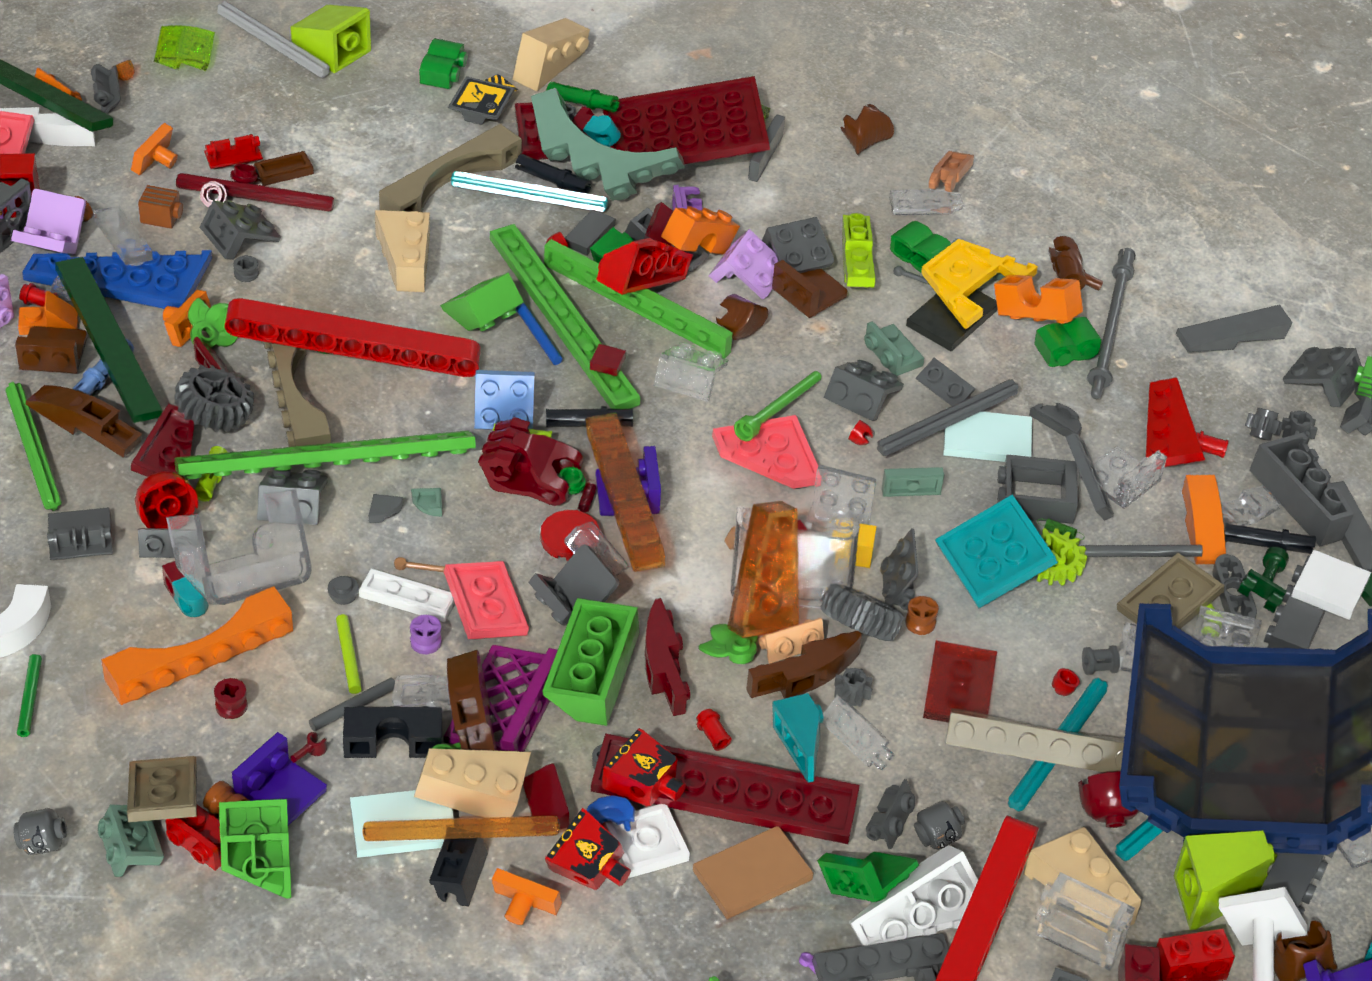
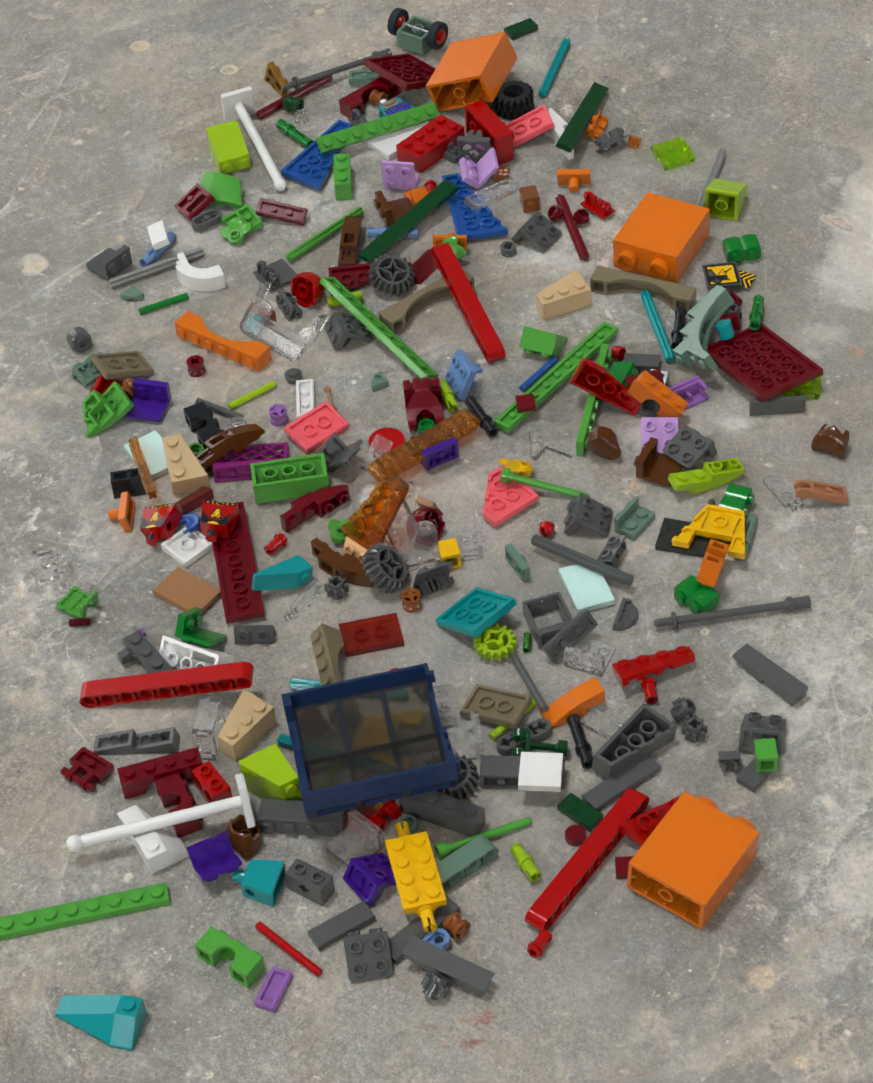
camera: 75 degrees right, 0 degrees up
reddish brown tile [254,151,314,186] -> none
dark red hand [290,732,327,763] -> none
dark grey tile [368,494,403,523] -> none
tan wedge [512,18,590,91] -> none
dark grey head [914,801,965,850] -> none
reddish brown piece [1048,236,1103,291] -> none
none -> yellow plate [498,458,534,477]
none -> orange brick [613,192,710,283]

